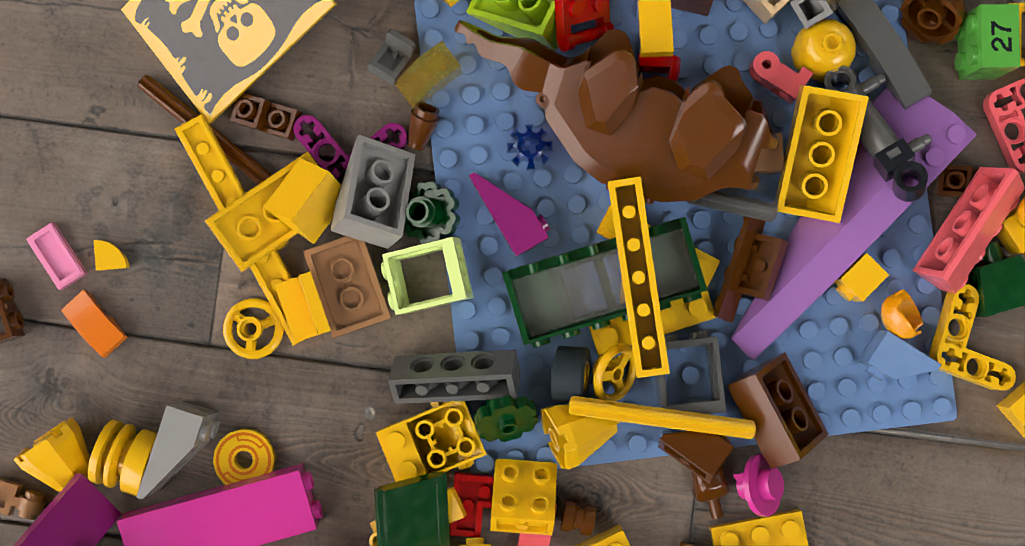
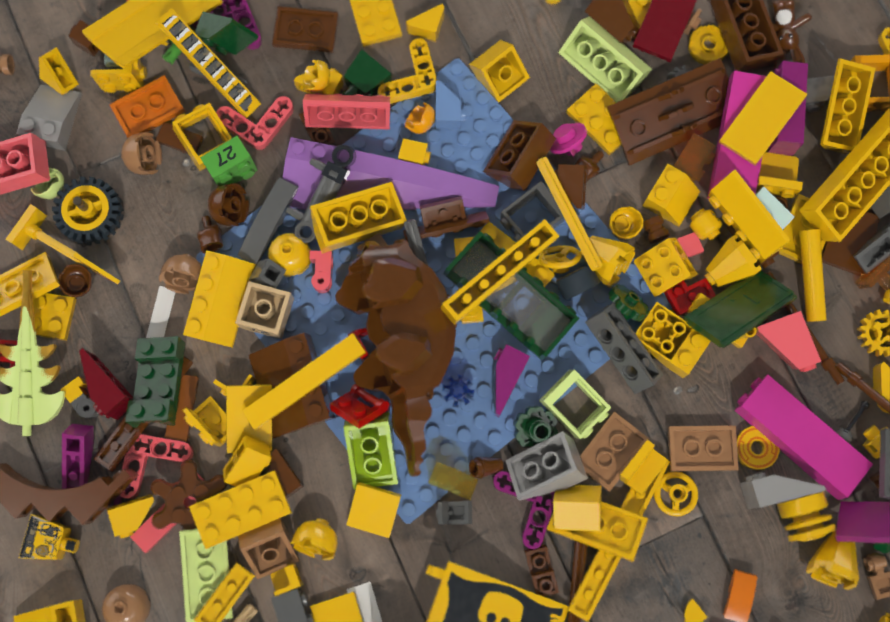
camera: 125 degrees left, 10 degrees down
none -> yellow slope [469,40,530,103]
none -> yellow hair [609,206,644,239]
none -> medium nougat plate [668,425,739,472]

